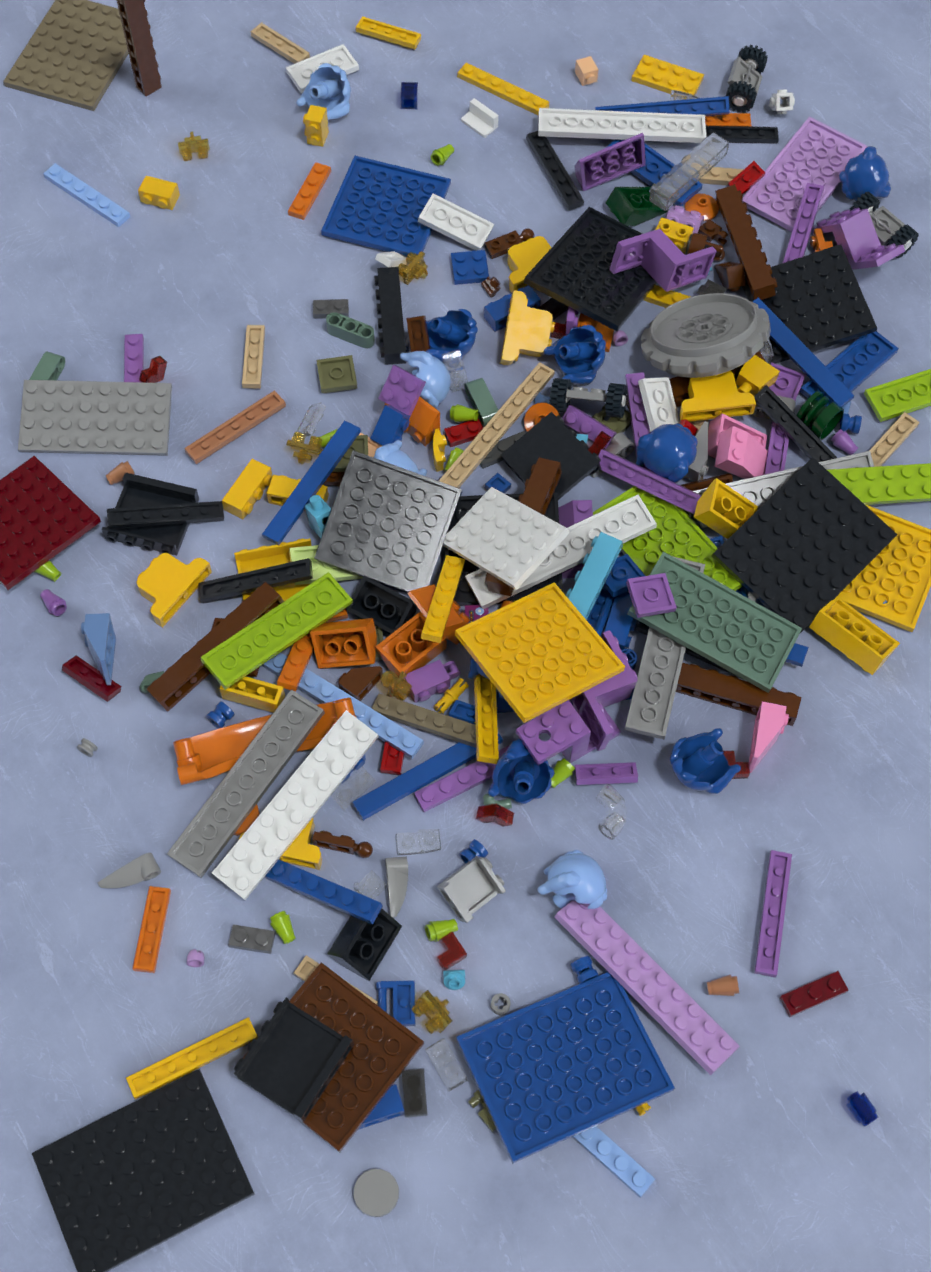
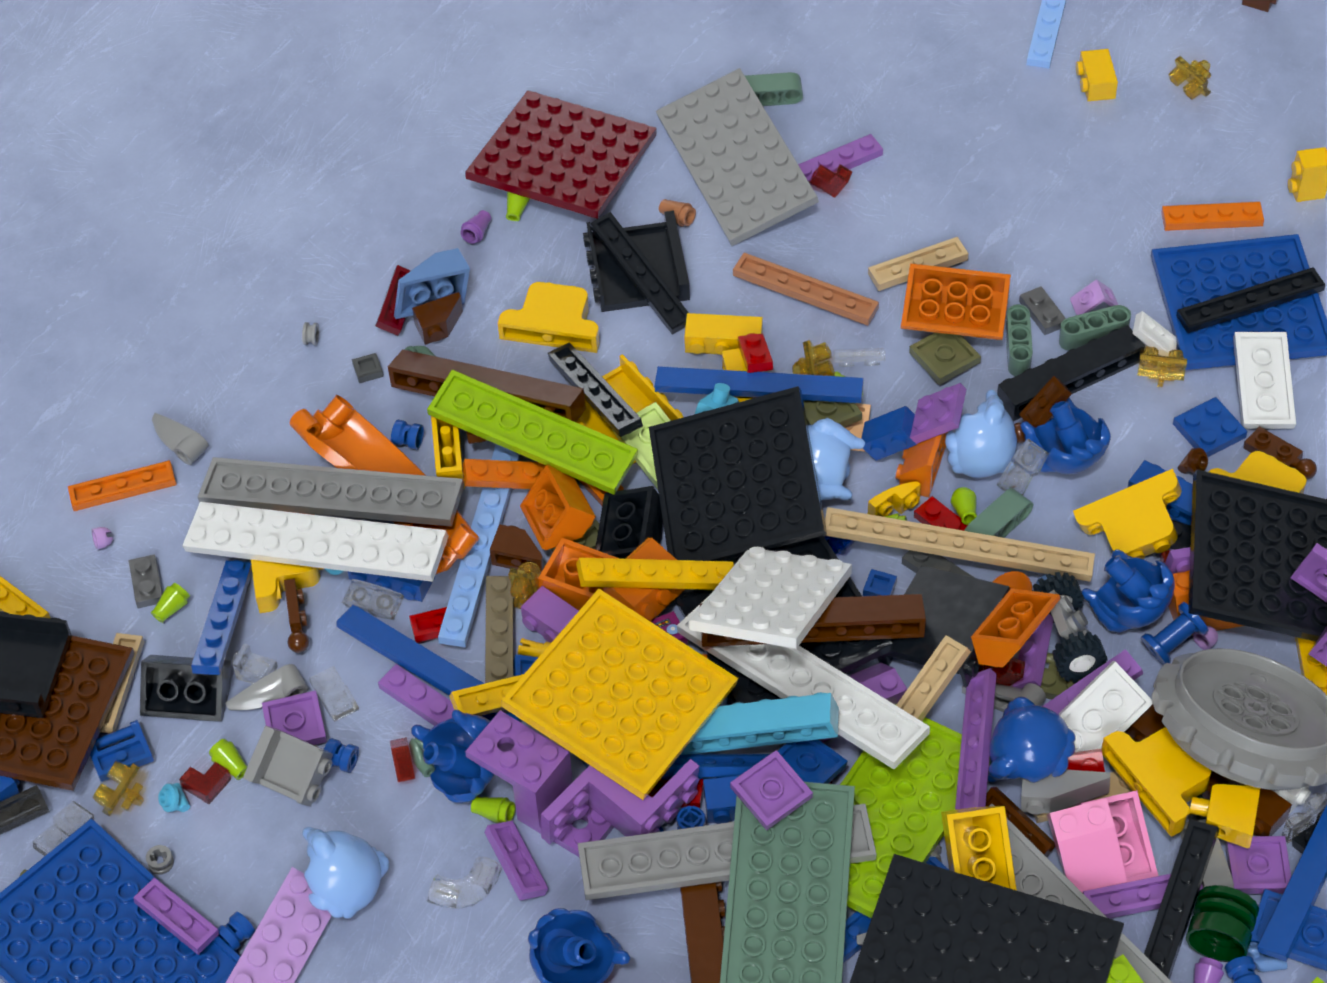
camera: 70 degrees right, 10 degrees down
none -> medium lavender plate [133,877,219,954]
none -> medium lavender plate [261,690,327,745]
none -> dark grey tile [352,353,383,383]
none -> reddish brown slope [412,292,463,345]
none -> red plate [738,333,773,373]
none -> tan plate [896,635,971,721]
none -> orange slope [901,263,1011,340]
none -> orange slope [971,588,1060,668]
none -> sand green beam [1059,305,1131,351]
none -> lavender bracket [1070,279,1118,315]
none -> blue piece [1141,602,1209,665]
none -> black tile [1176,267,1326,333]

